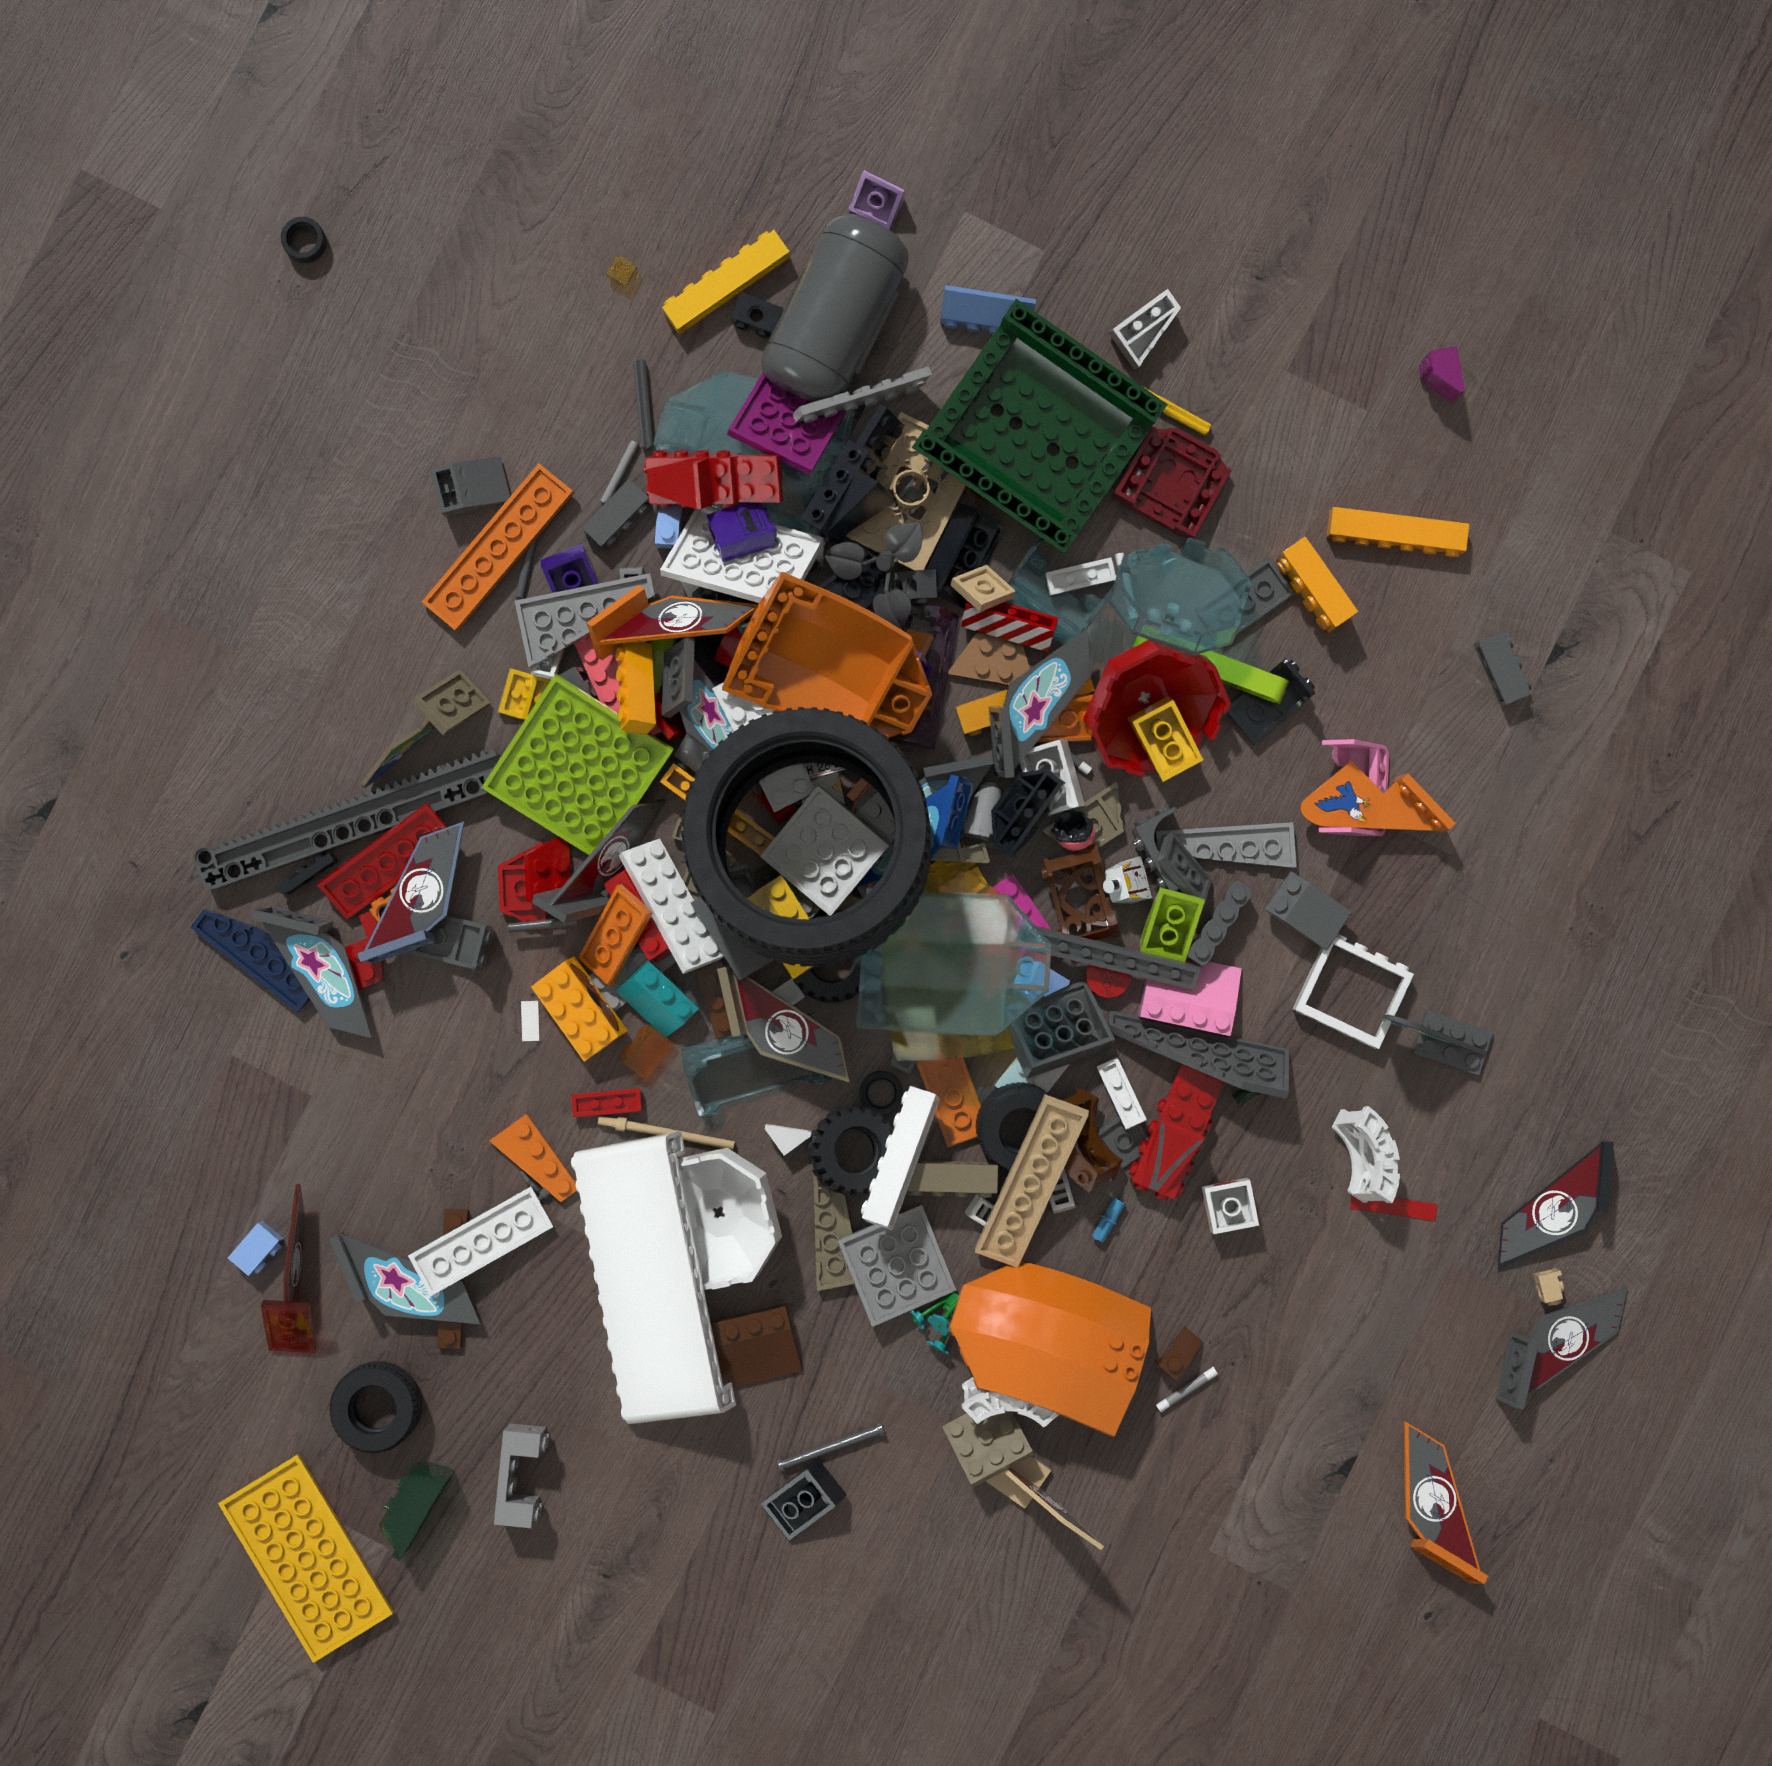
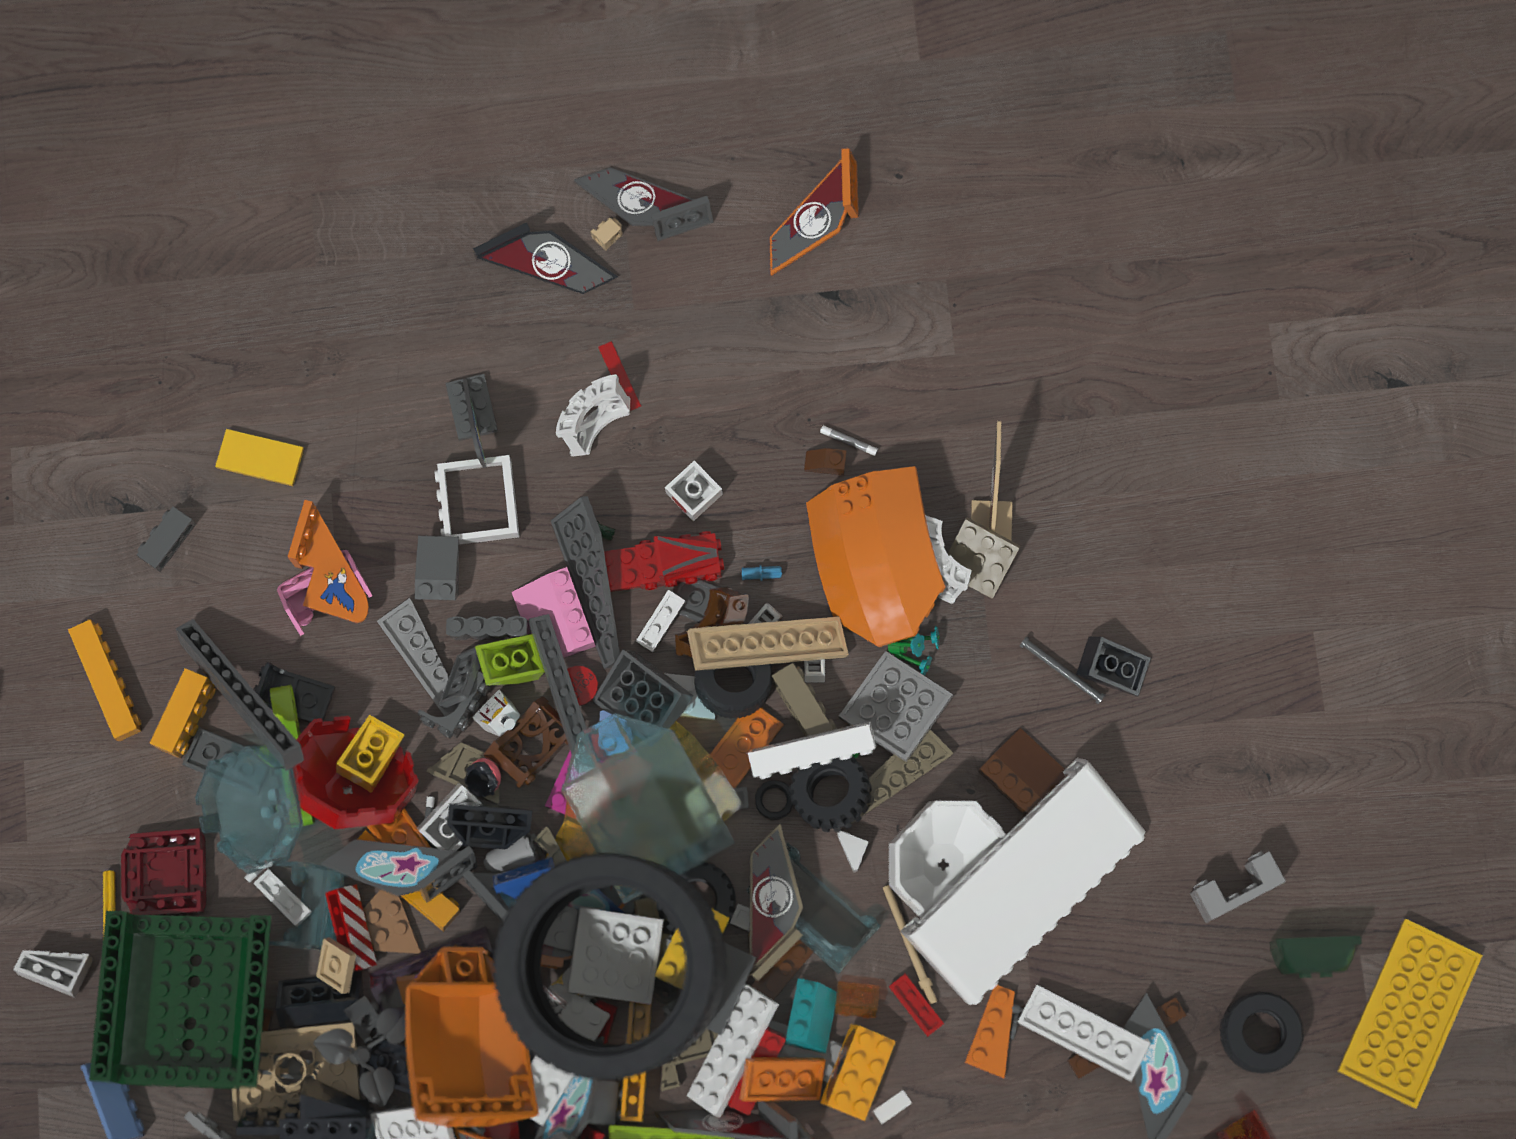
camera: 120 degrees left, 10 degrees down
none -> dark grey brick [176,619,304,771]
none -> yellow tile [215,429,304,486]

